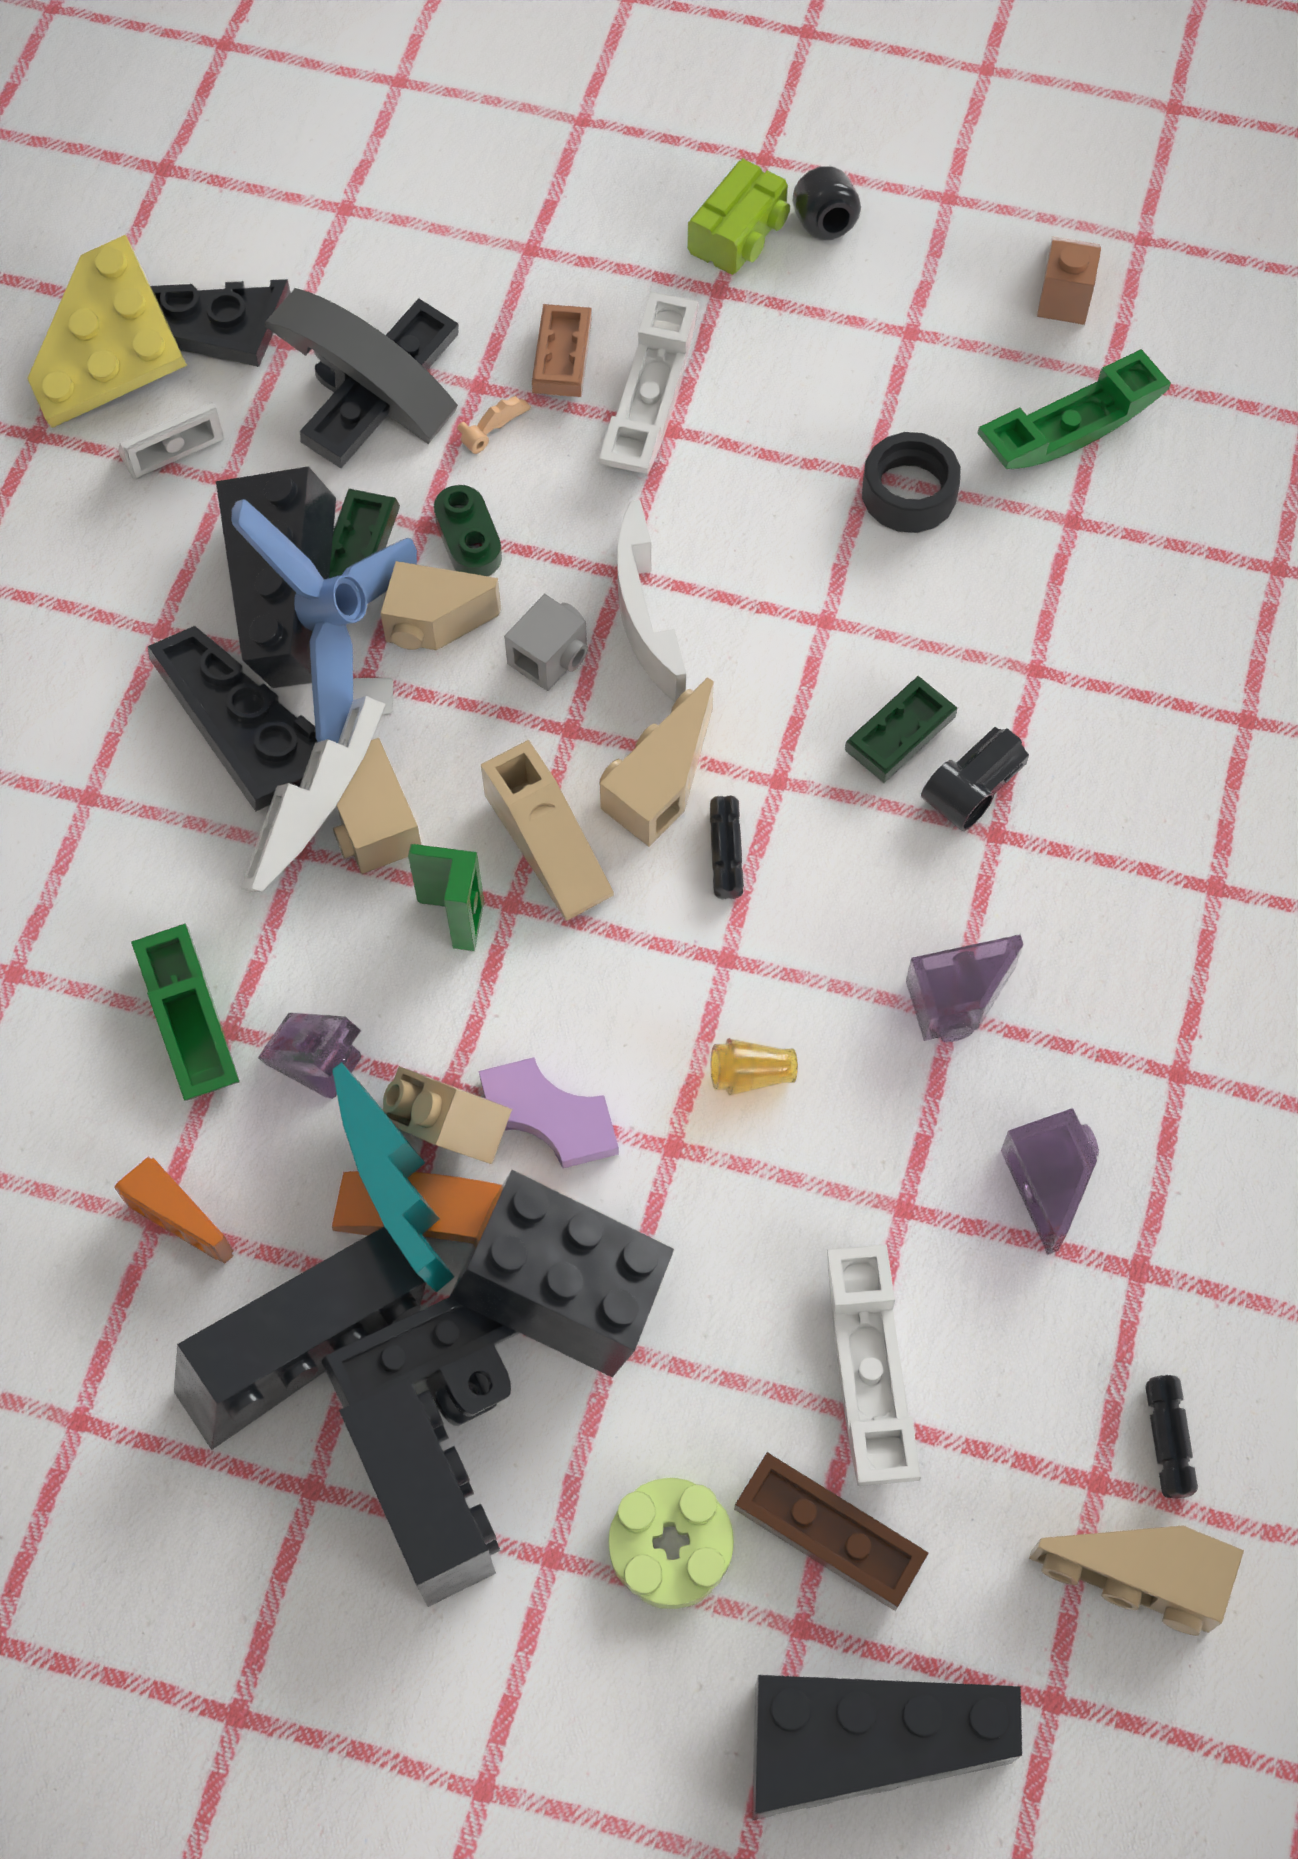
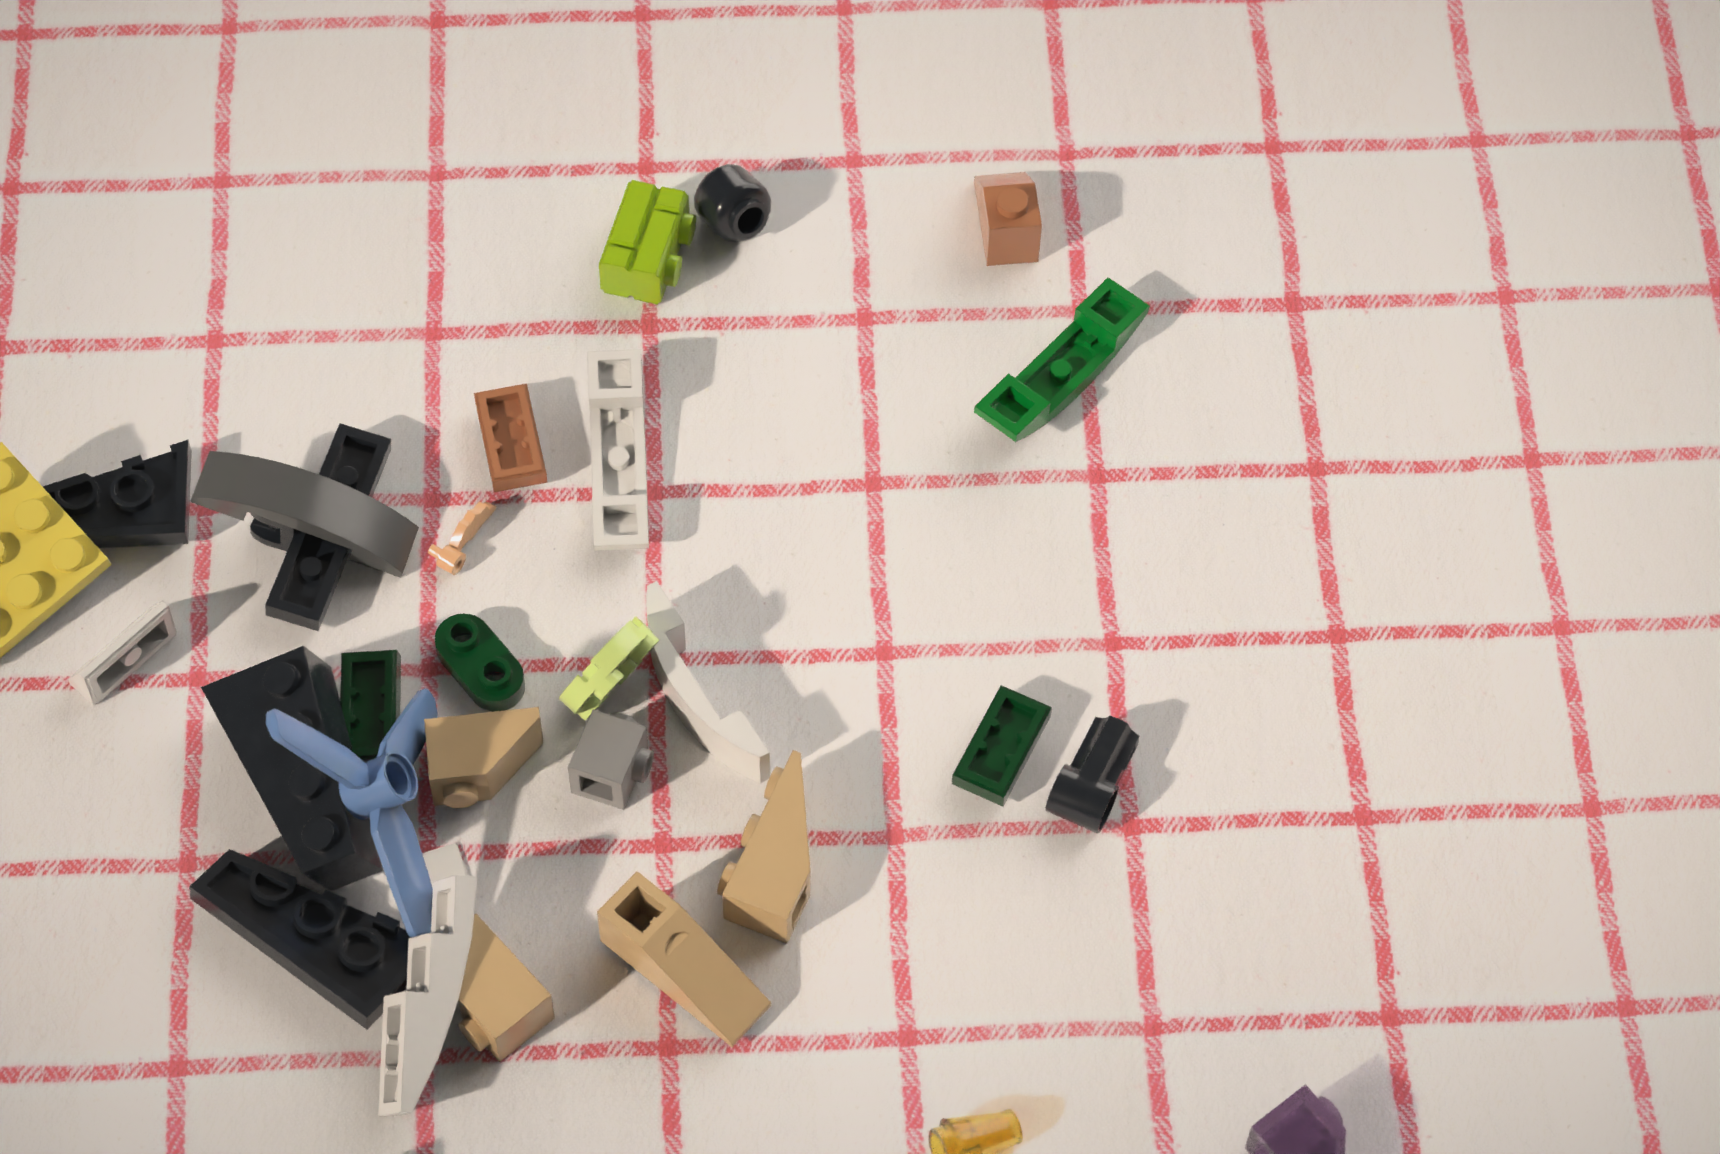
camera: 20 degrees left, 5 degrees down
green panel [408,844,484,951] -> none
black axle [710,795,744,899] -> none
black tyre [862,432,961,533] -> none
clear purple slope [906,935,1024,1042] -> none
none -> yellowish green plate [558,616,659,721]

